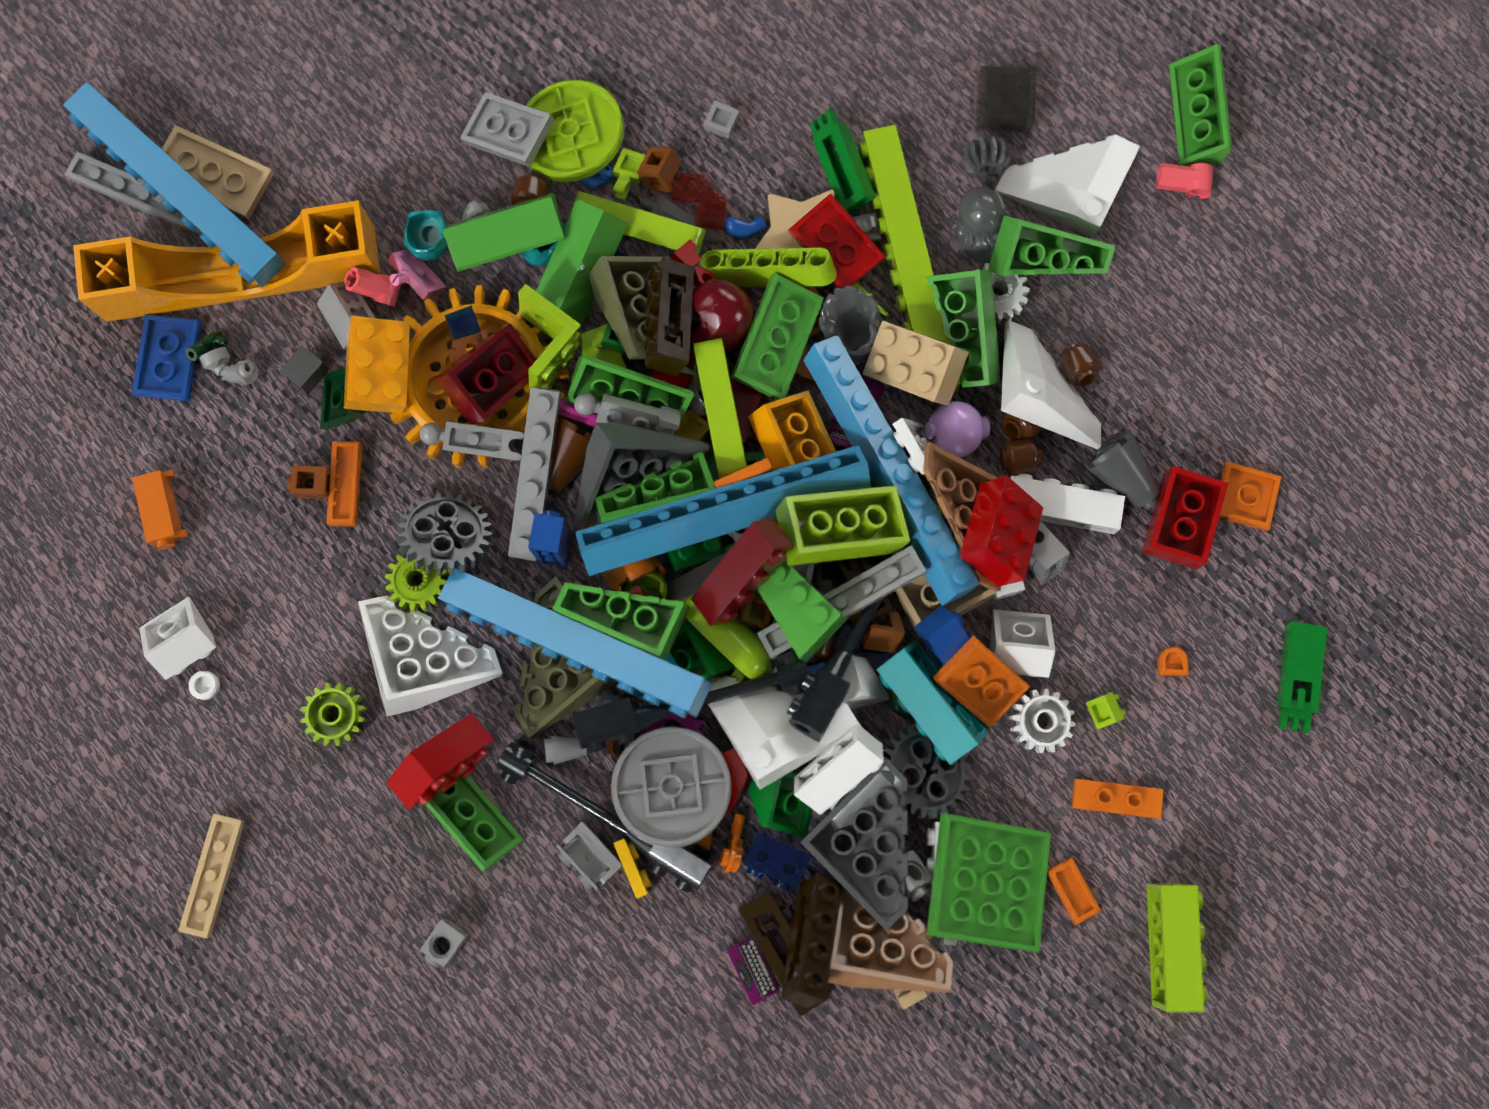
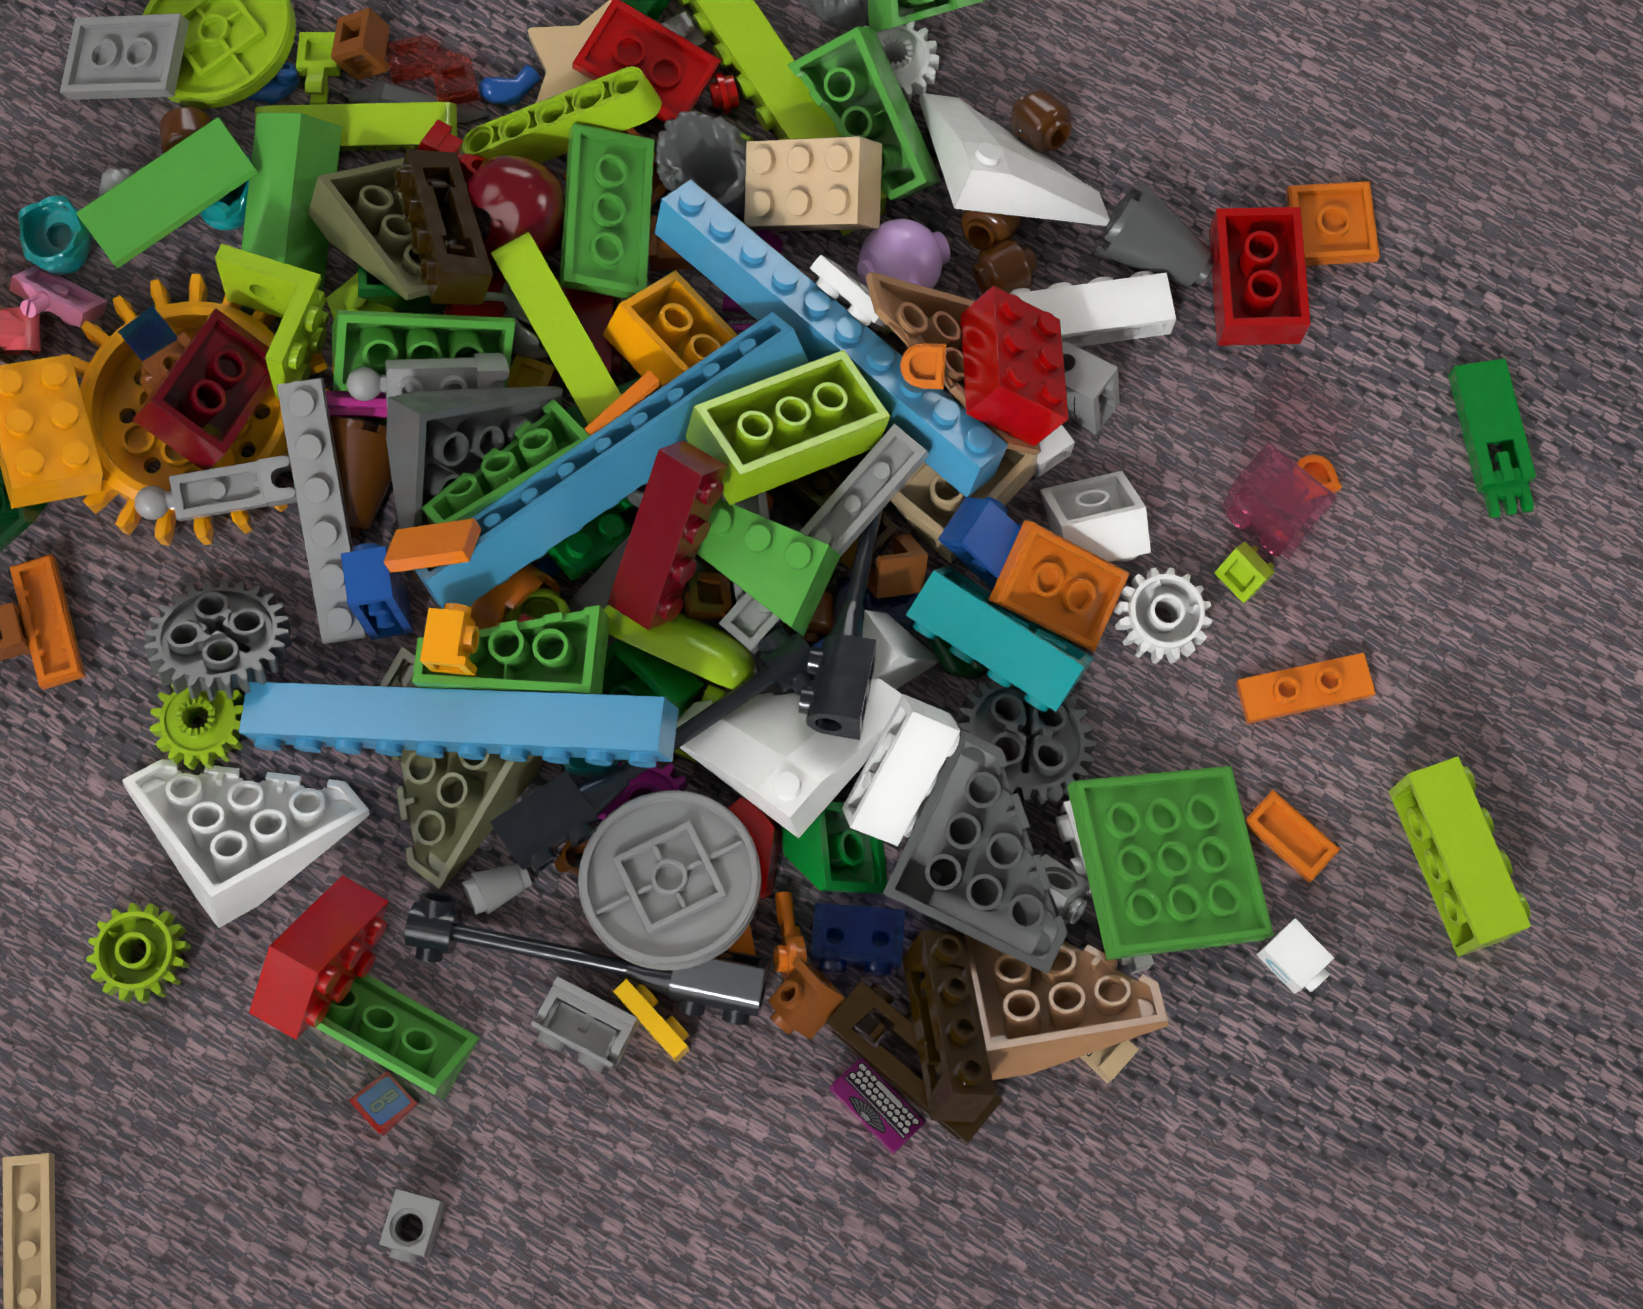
camera: 20 degrees left, 5 degrees down
none -> slope [349,1070,418,1136]
none -> orange tile [383,518,482,573]
none -> light orange brick [420,603,479,676]
none -> red plate [709,73,739,115]
none -> dark orange brick [768,956,846,1040]
none -> orange tile [900,343,946,389]
none -> clear pink brick [1222,442,1337,560]
none -> white brick [1256,918,1334,994]

